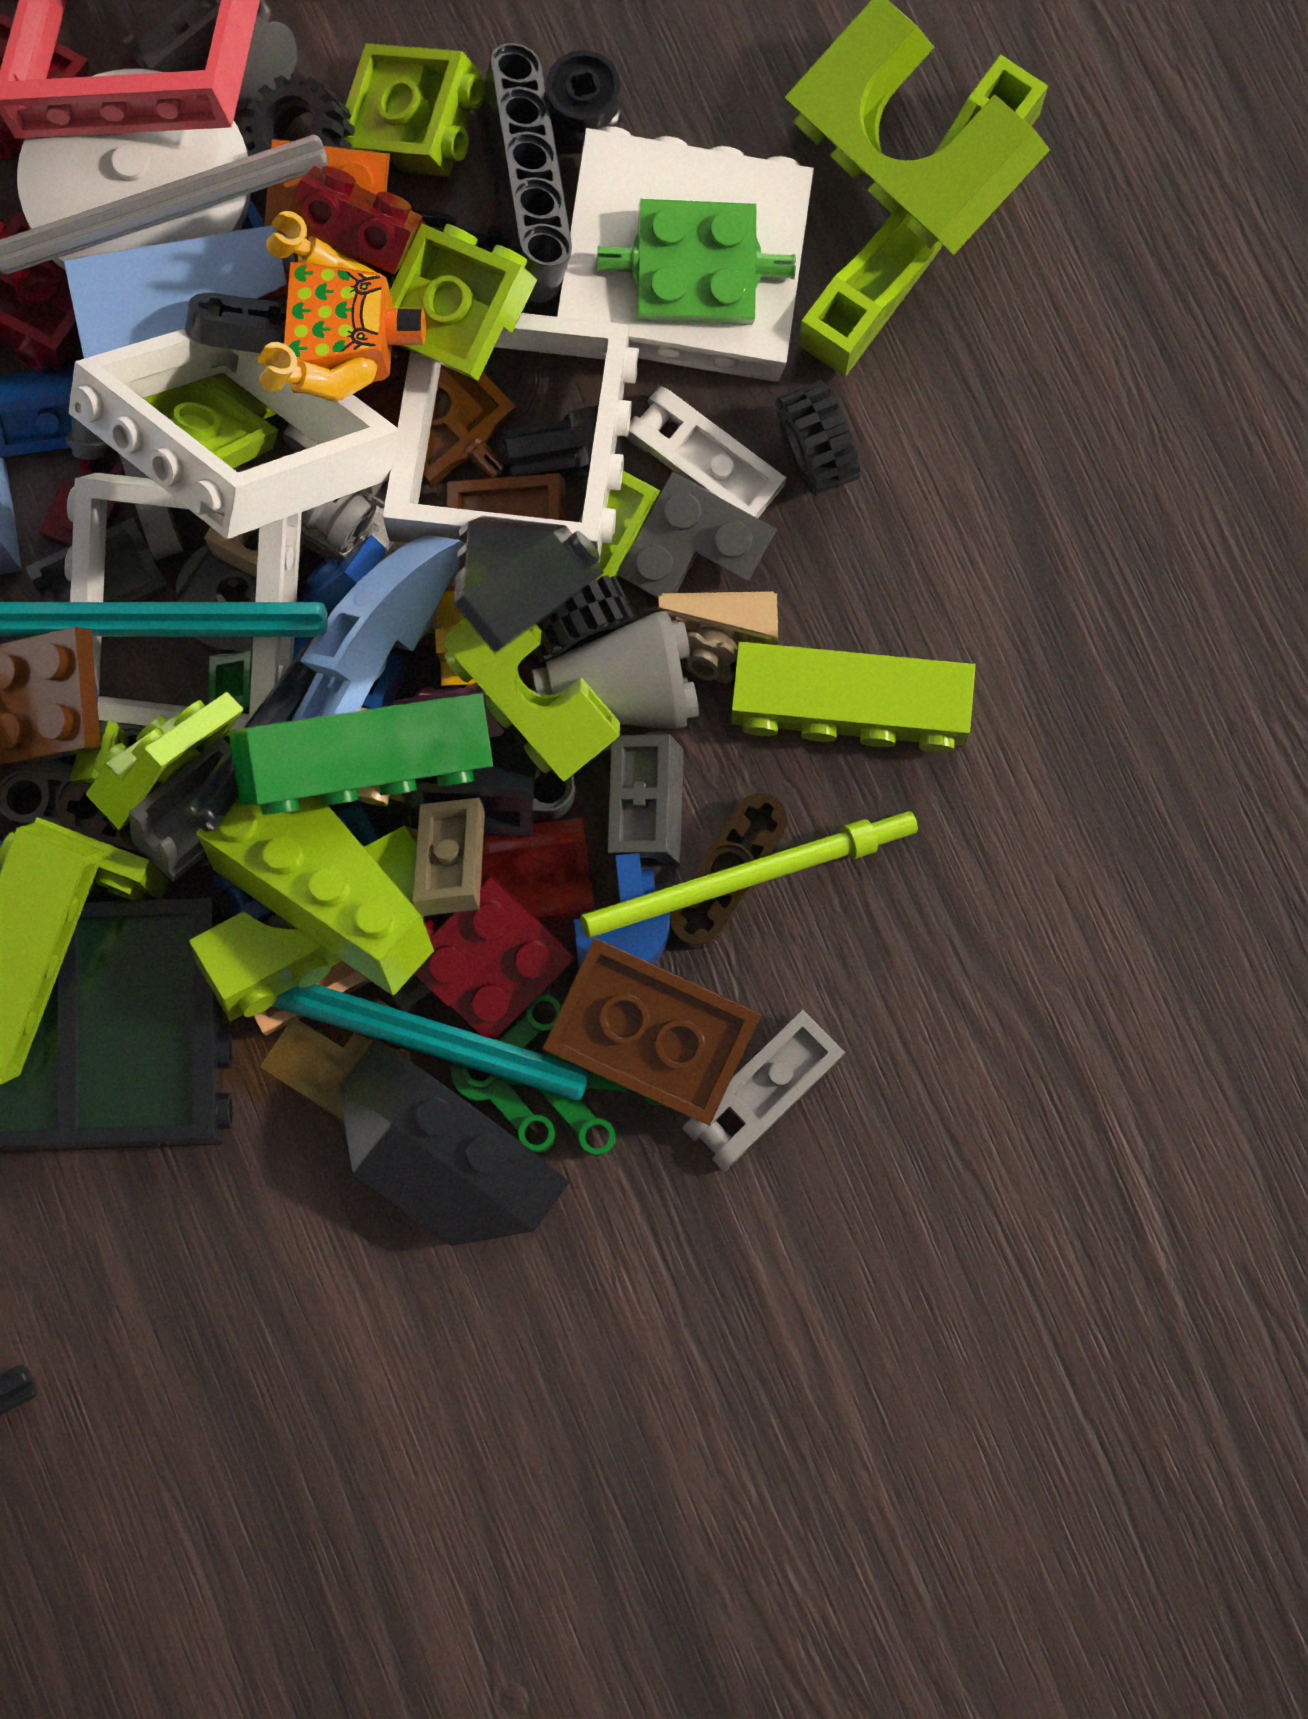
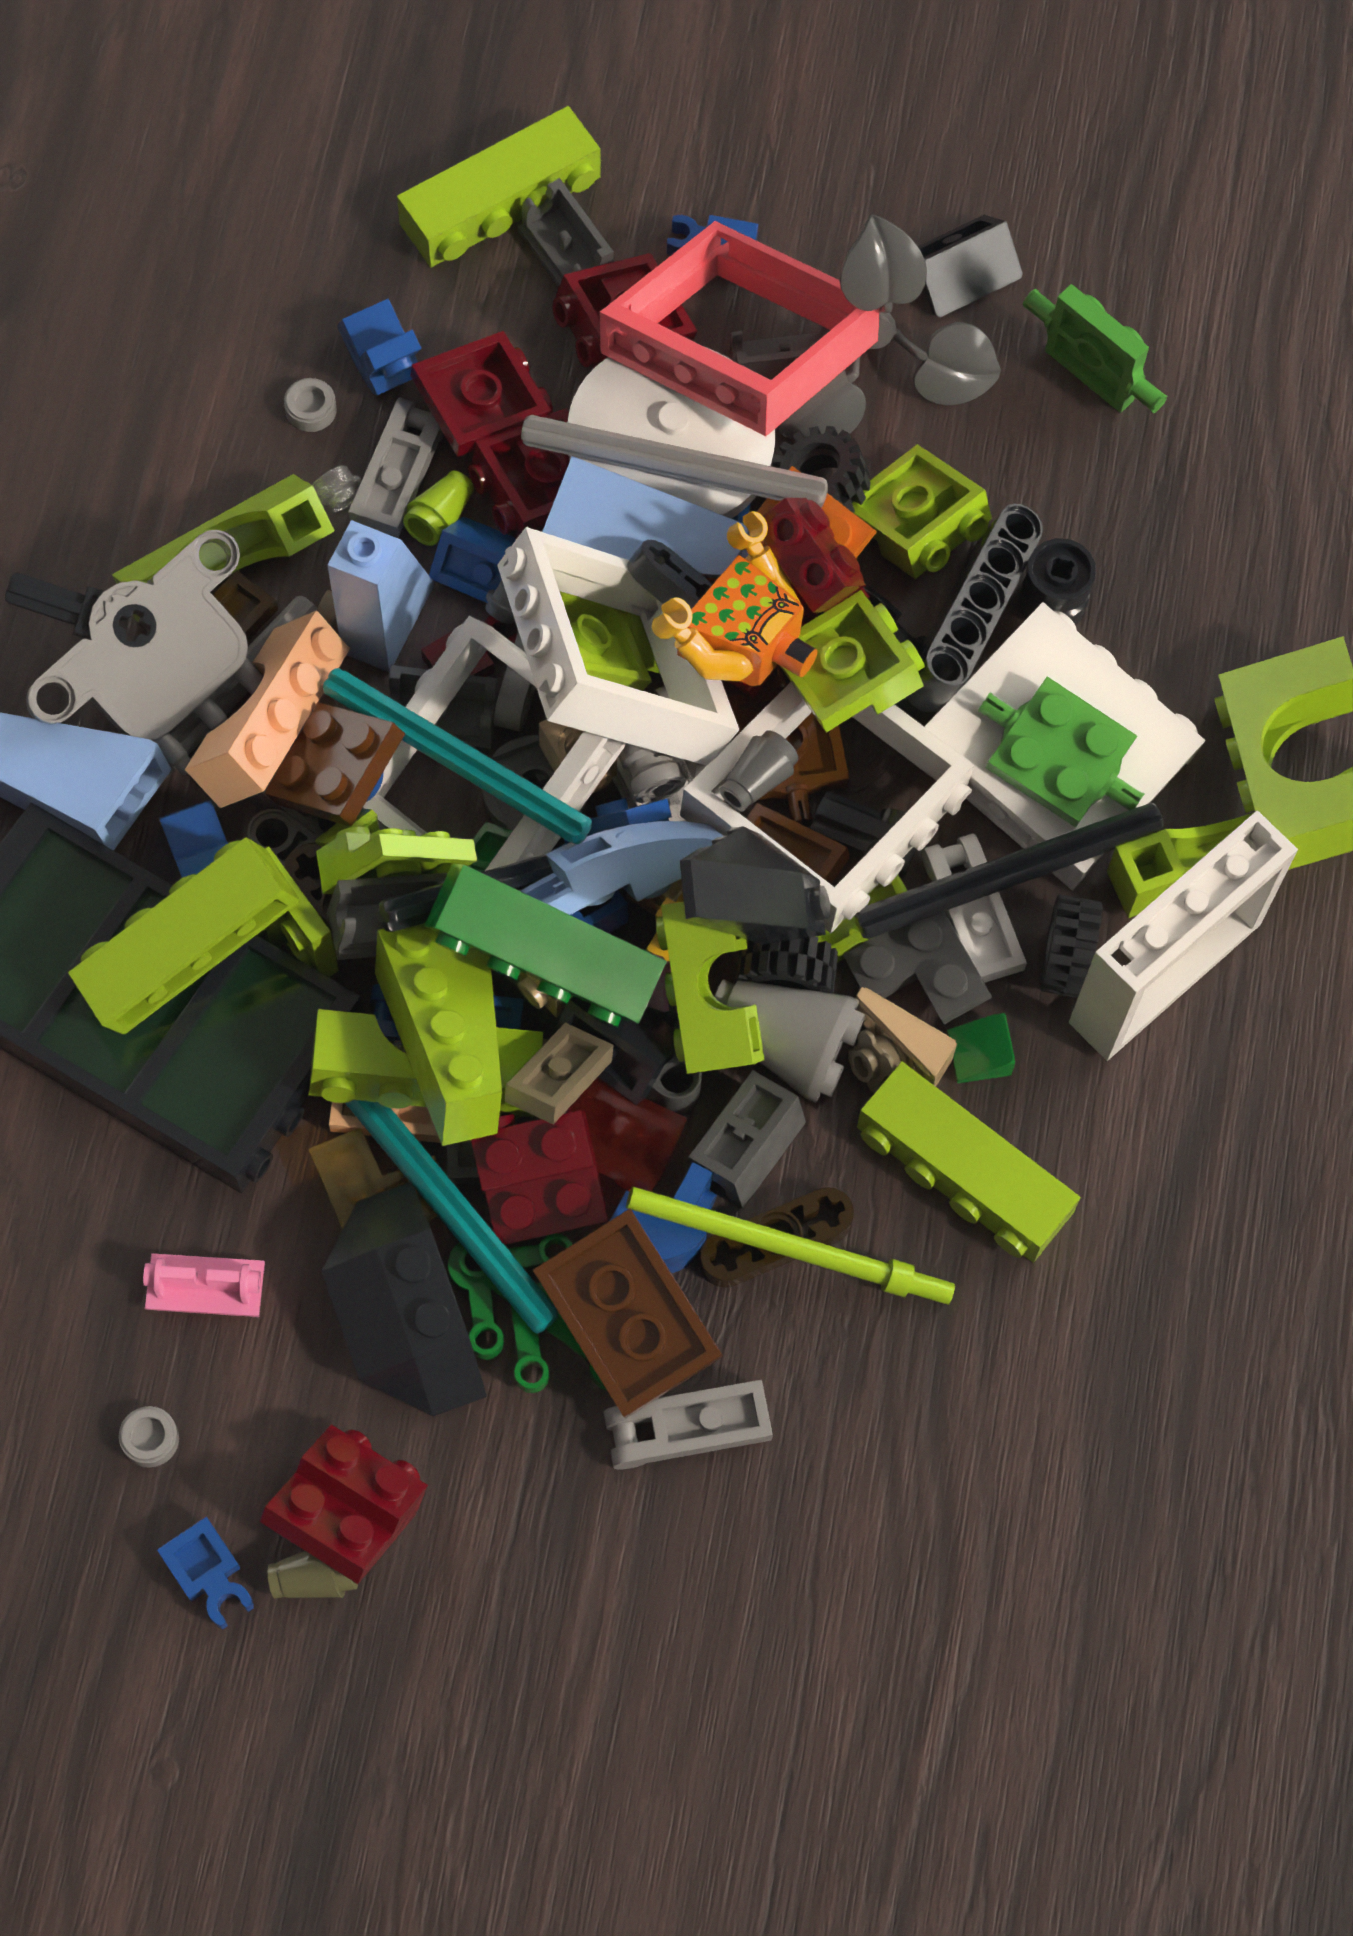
camera: 30 degrees right, 10 degrees down
none -> light grey tile [119,1406,179,1468]
none -> bright pink hinge [143,1253,265,1317]
none -> blue plate [157,1516,254,1630]
none -> dark red plate [260,1424,428,1584]
none -> olive cone [267,1551,358,1599]
none -> dark grey cone [719,730,799,811]
none -> black axle [855,803,1164,939]
none -> green slope [947,1013,1015,1084]
none -> white window [1069,810,1298,1061]

